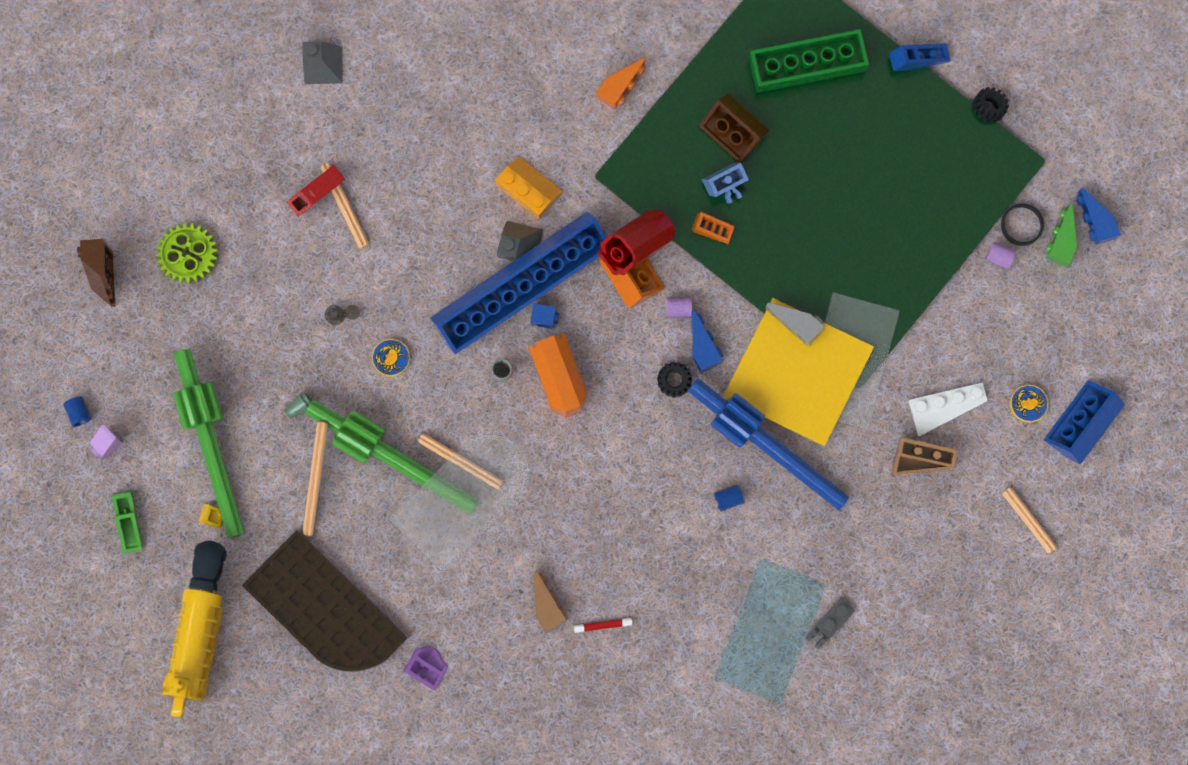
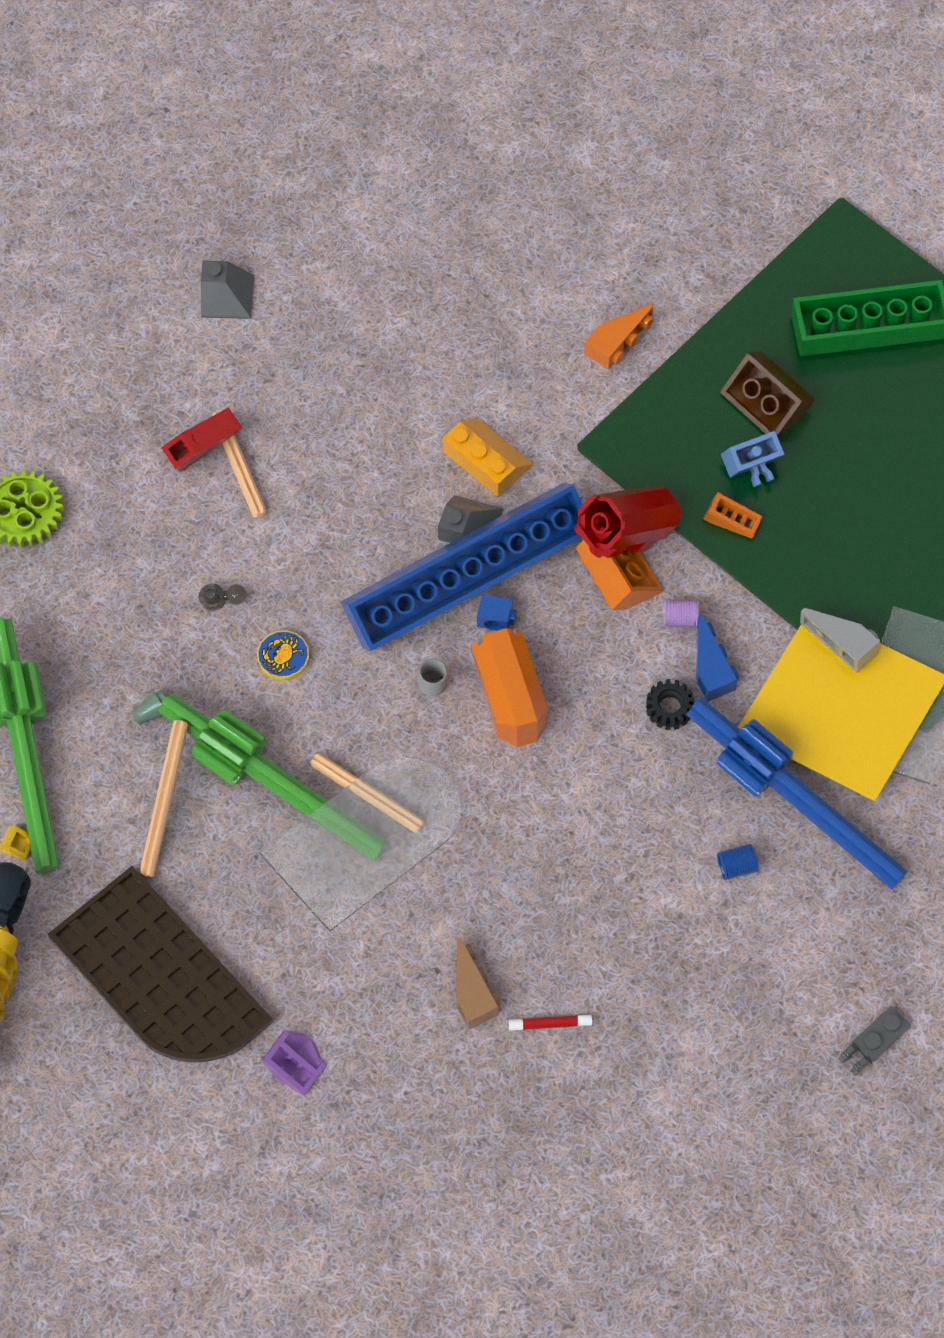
camera: 10 degrees right, 15 degrees down
clear light blue piece [715,559,826,704] -> none

